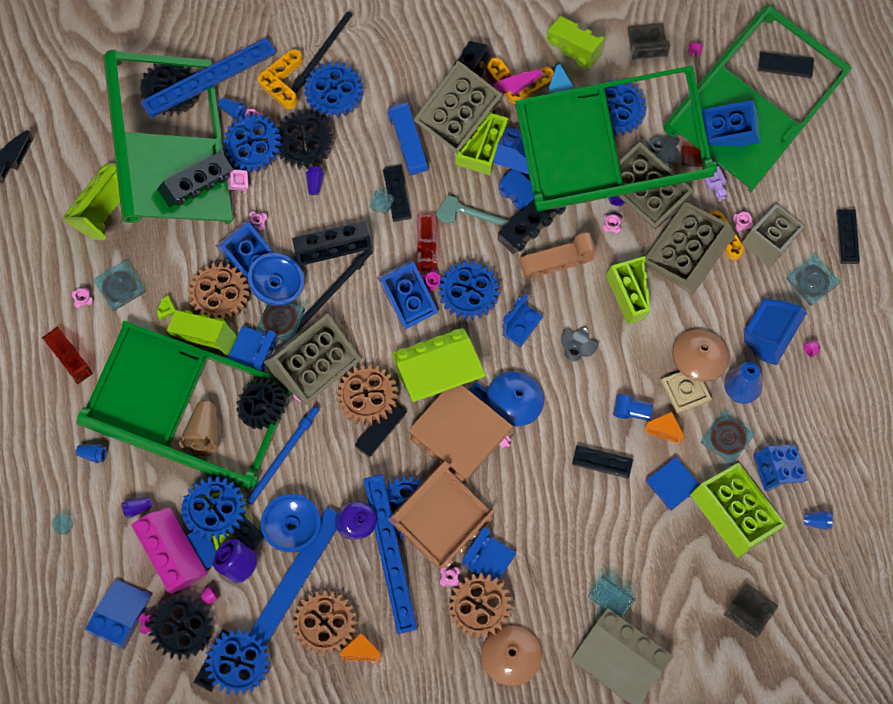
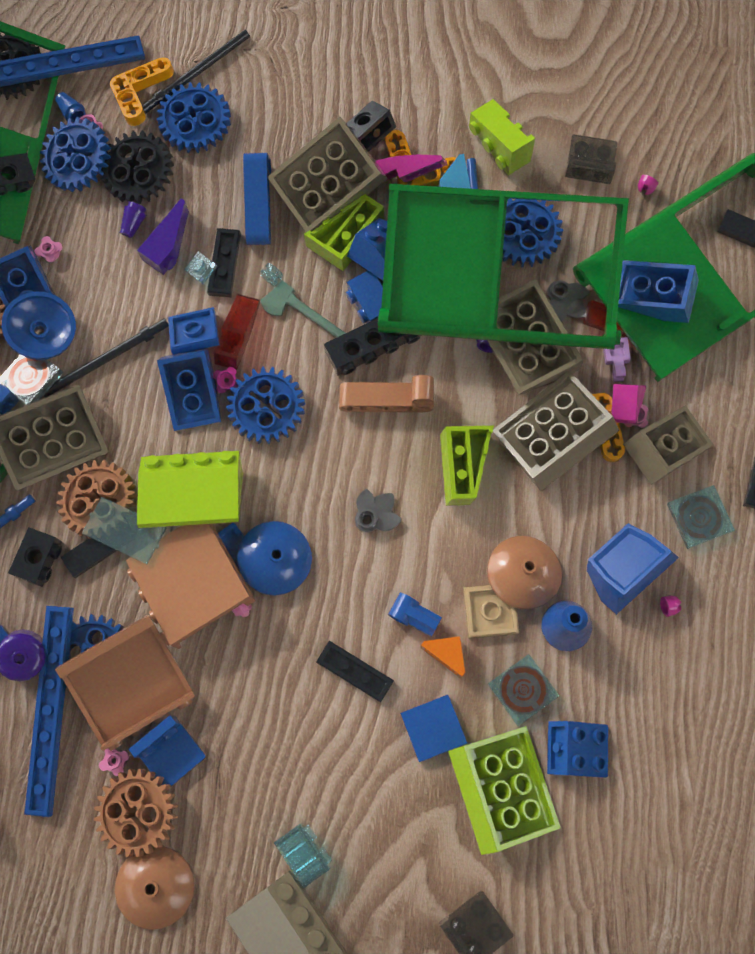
camera: 25 degrees right, 5 degrees up
bright pink plate [228,170,248,191] -> none
black brick [292,221,372,266] -> none
blue bracket [502,294,543,348] -> none
bright pink plate [603,215,622,234] -> none
blue cone [804,511,833,530] -> none
none -> black brick [8,527,62,587]
none -> clear light blue piece [82,497,167,564]
none -> dark purple slope [137,198,189,275]
none -> blue tile [168,307,220,355]
none -> clear light blue bush [260,263,283,286]
none -> dark pink slope [612,384,646,424]

